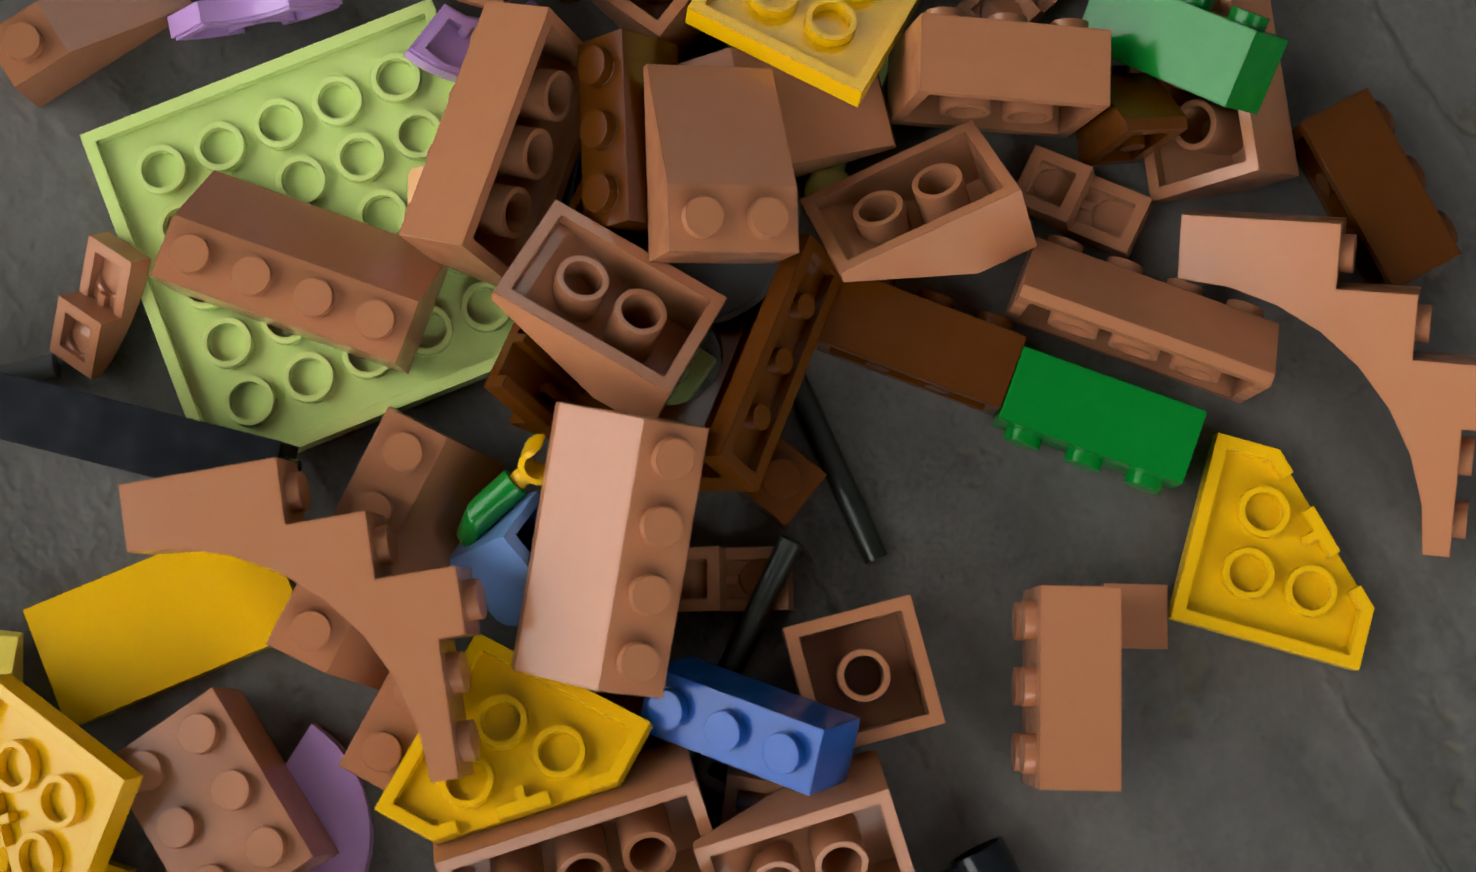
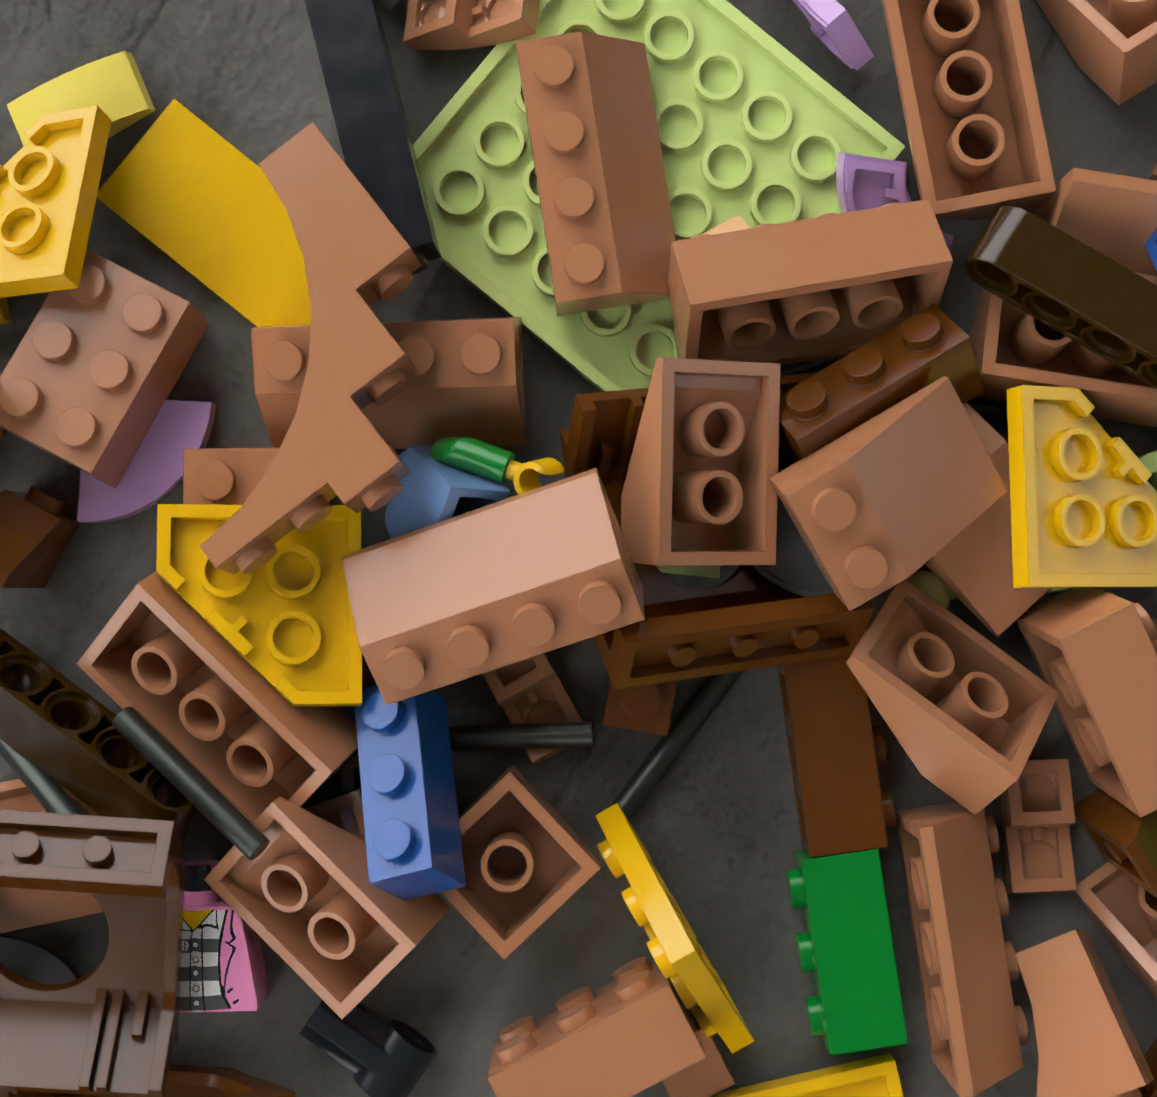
camera: 60 degrees right, 5 degrees up
none -> yellow plate [595,803,754,1054]

